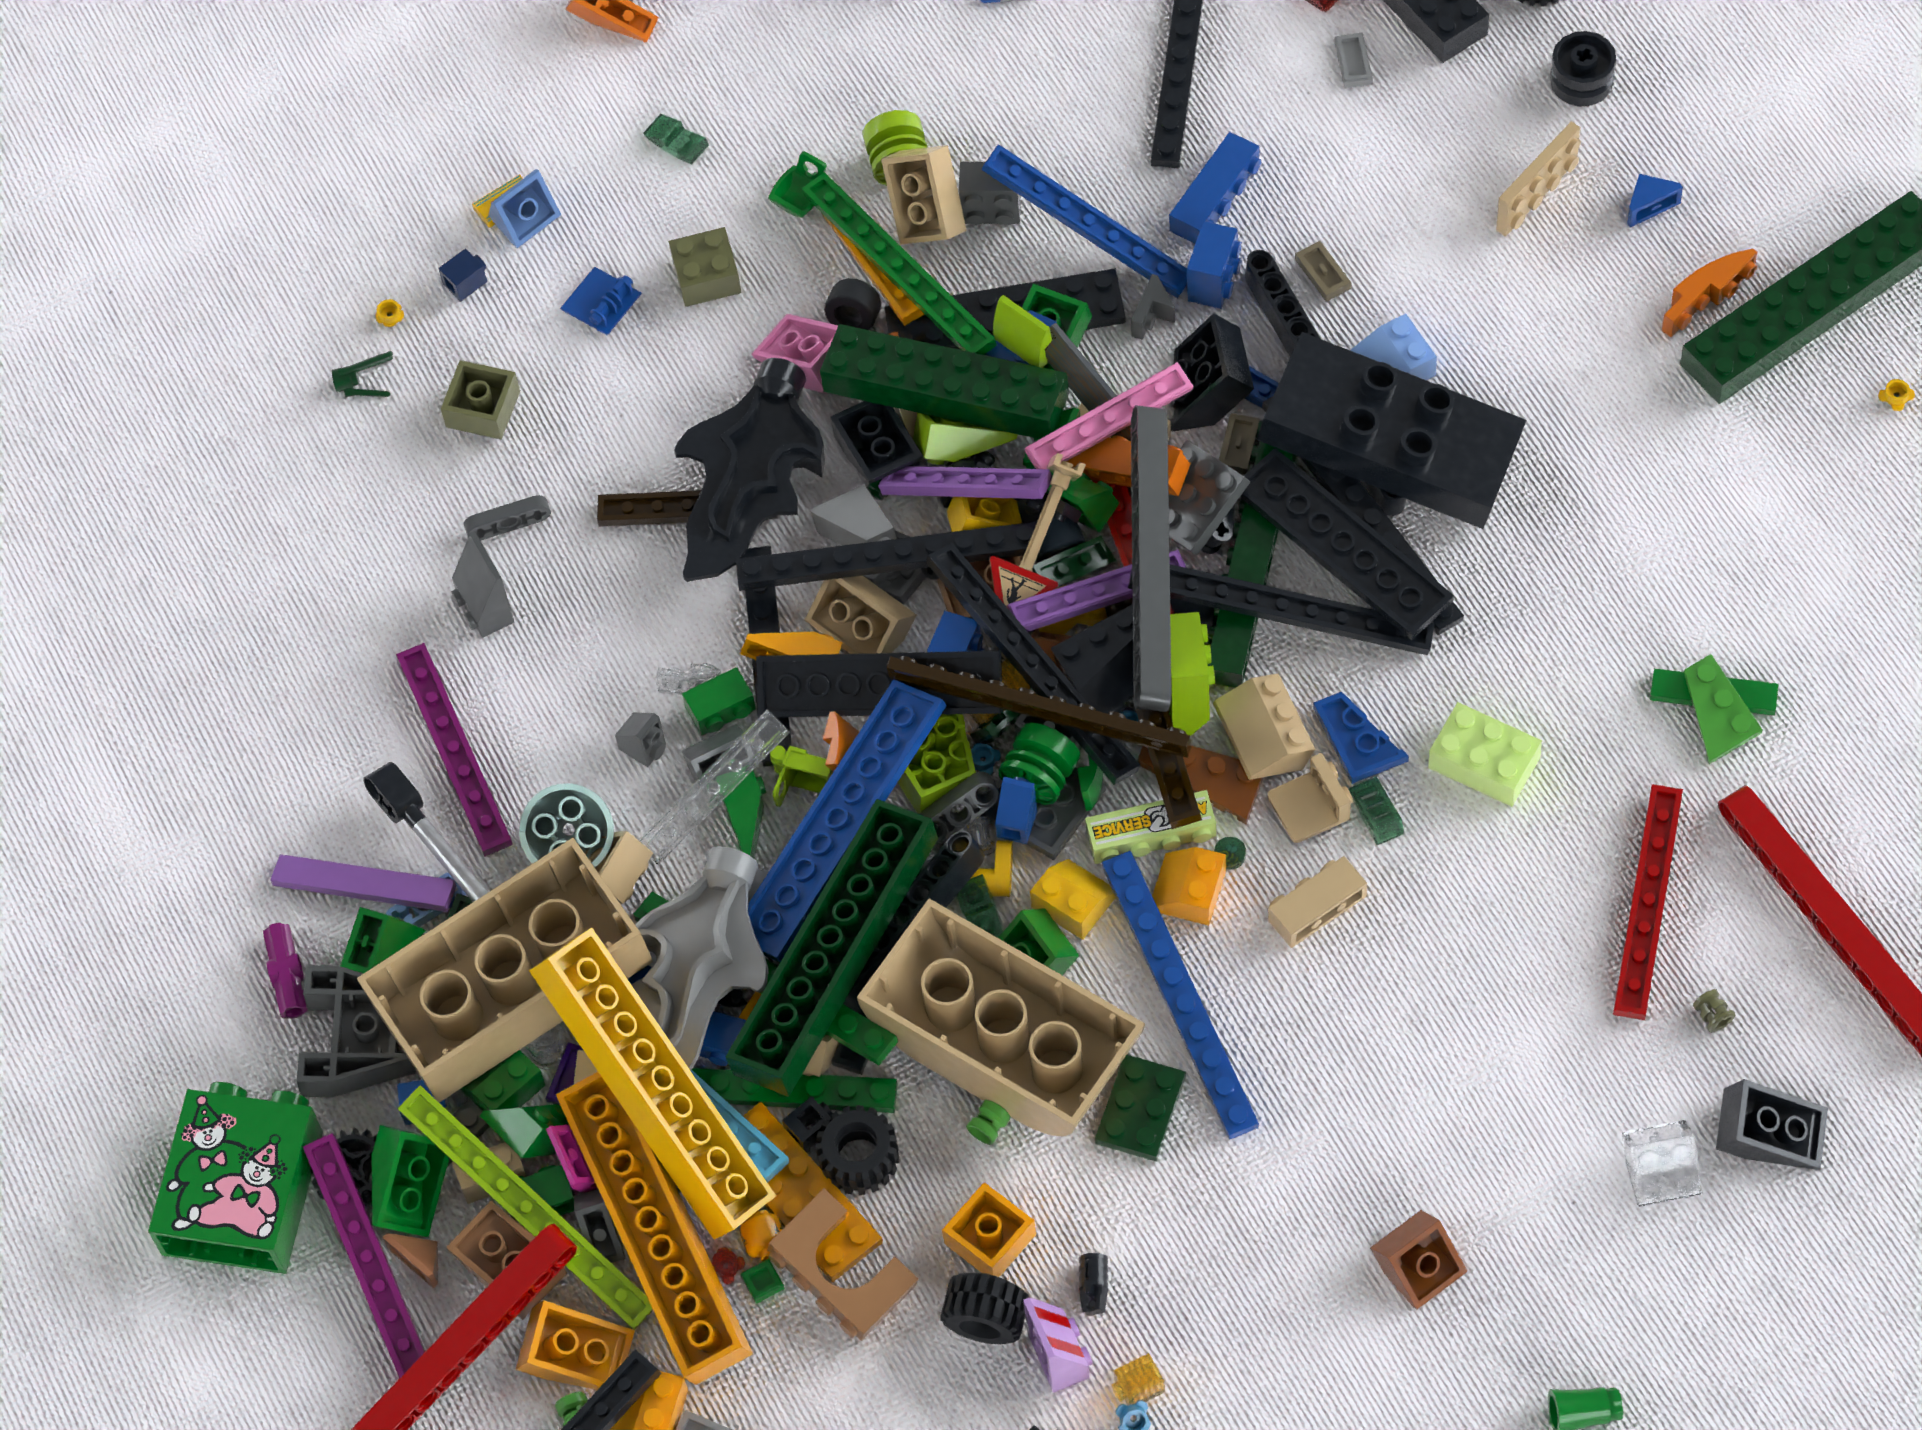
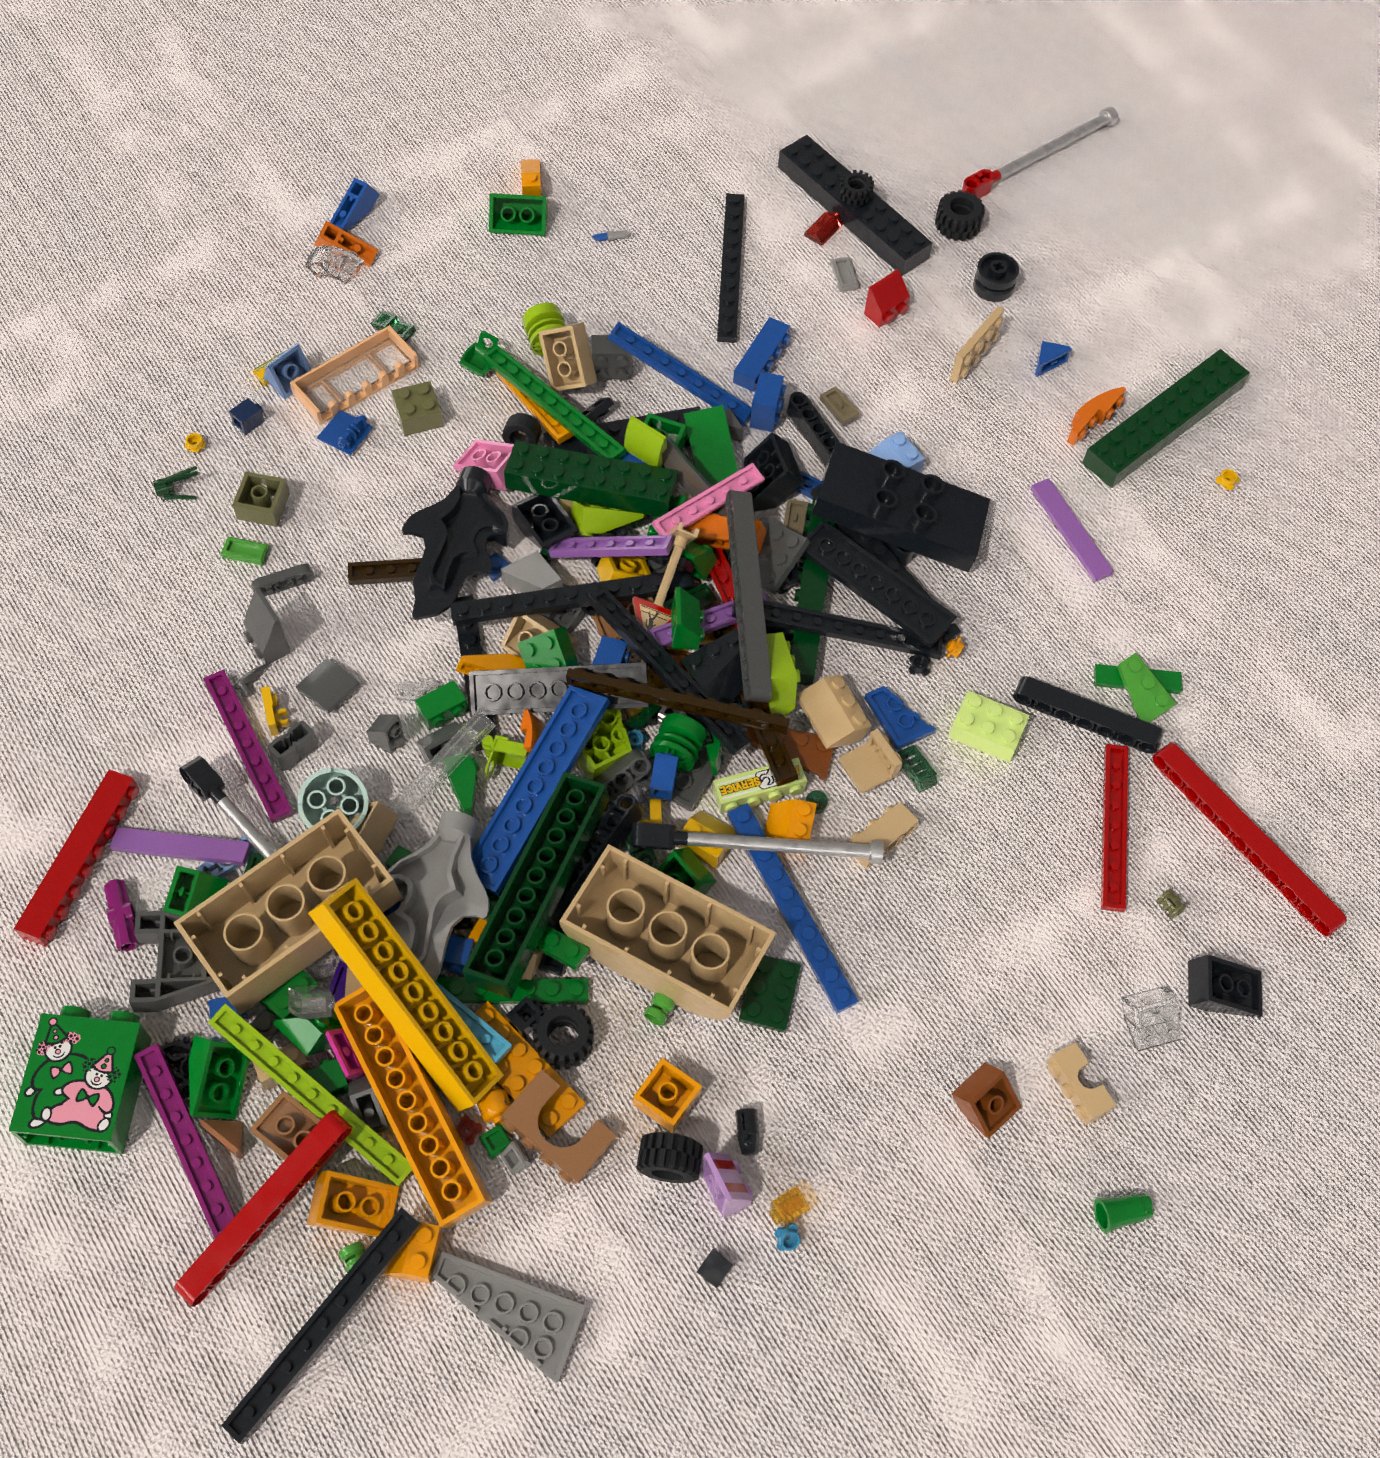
camera: 15 degrees left, 0 degrees up
none -> red brick [14,769,139,947]
none -> bright green tile [221,536,269,566]
none -> dark grey bar [234,663,269,697]
none -> yellow plate [261,686,290,736]
none -> dark grey brick [268,721,318,771]
none -> clear brick [288,985,335,1020]
none -> window [290,325,419,425]
none -> dark grey slope [296,658,360,714]
none -> clear brick [305,245,364,284]
none -> blue plate [486,552,509,581]
none -> light grey slope [500,1140,532,1175]
none -> green brick [517,626,579,668]
none -> black plate [582,397,614,423]
none -> flat silver piece [631,822,884,864]
none -> green slope [671,587,704,650]
none -> green tile [684,405,738,486]
none -> red slope [864,269,910,328]
none -> black plate [908,654,930,676]
none -> light orange plate [945,635,965,658]
none -> black beam [1013,676,1163,754]
none -> medium lavender tile [1031,478,1114,582]
none -> tan arch [1047,1042,1117,1126]

